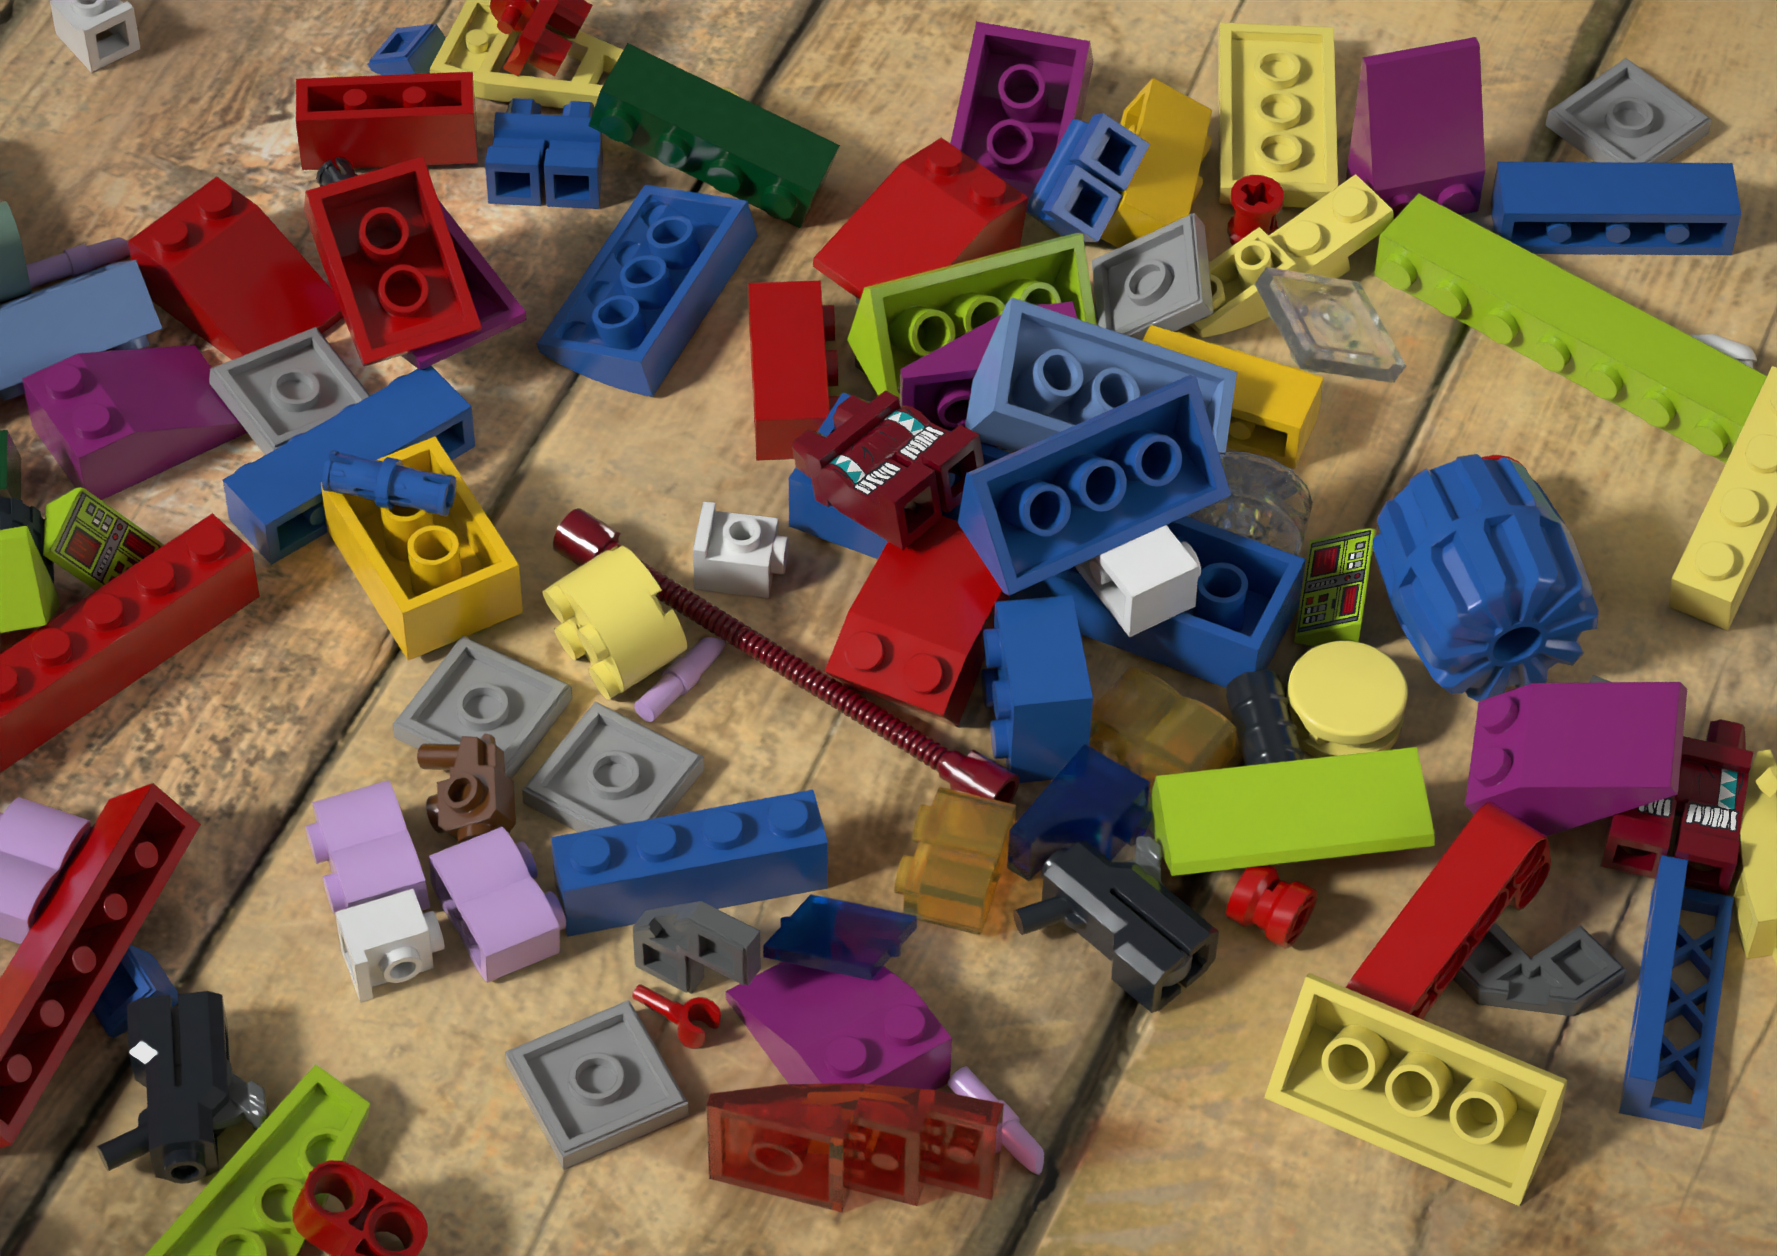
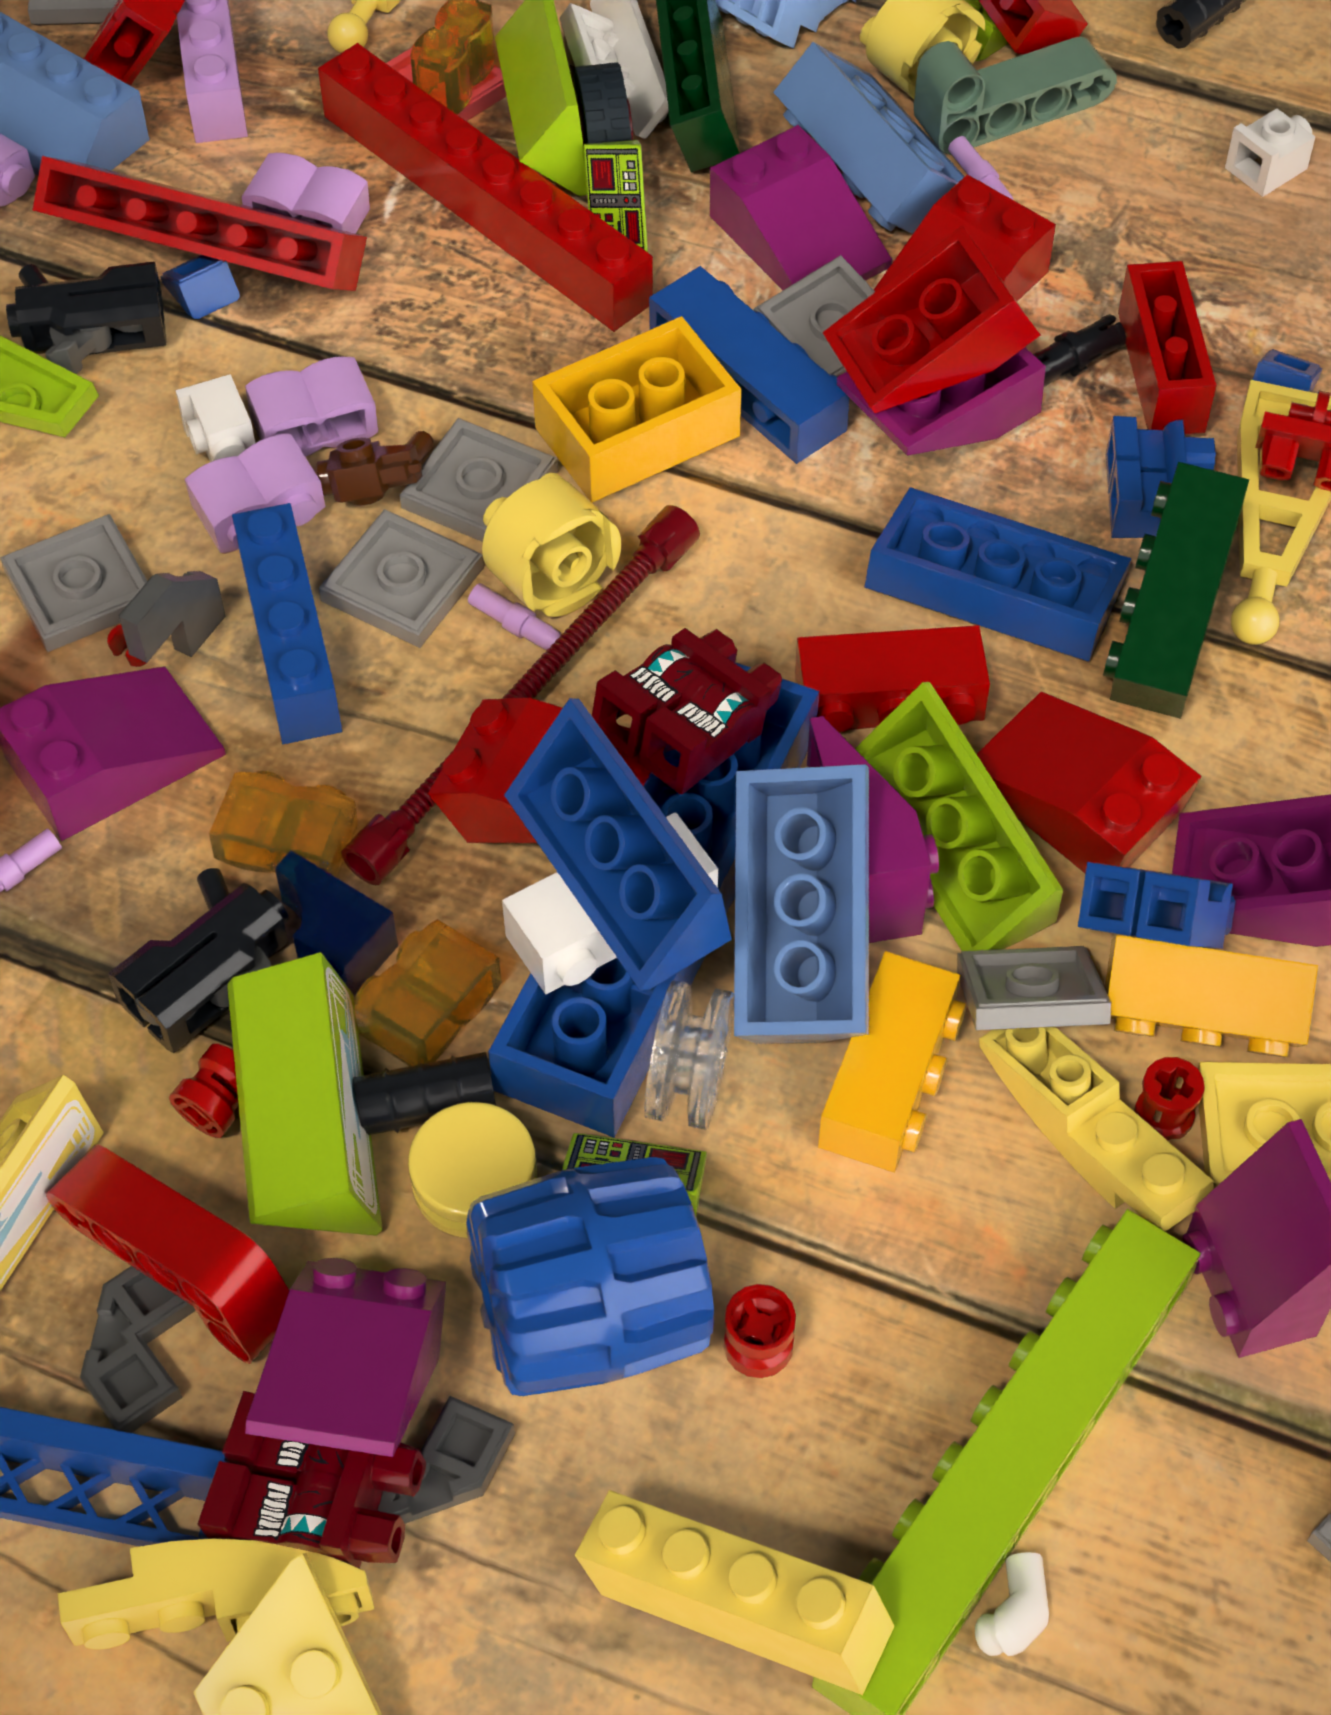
camera: 90 degrees right, 5 degrees up
blue pin [322,450,456,517] -> none
white brick [693,502,789,598] -> none
clear blue piece [763,894,917,980] -> none
blue brick [981,595,1093,783] -> none
clear plate [1254,267,1406,383] -> none
blue brick [1490,162,1741,255] -> none

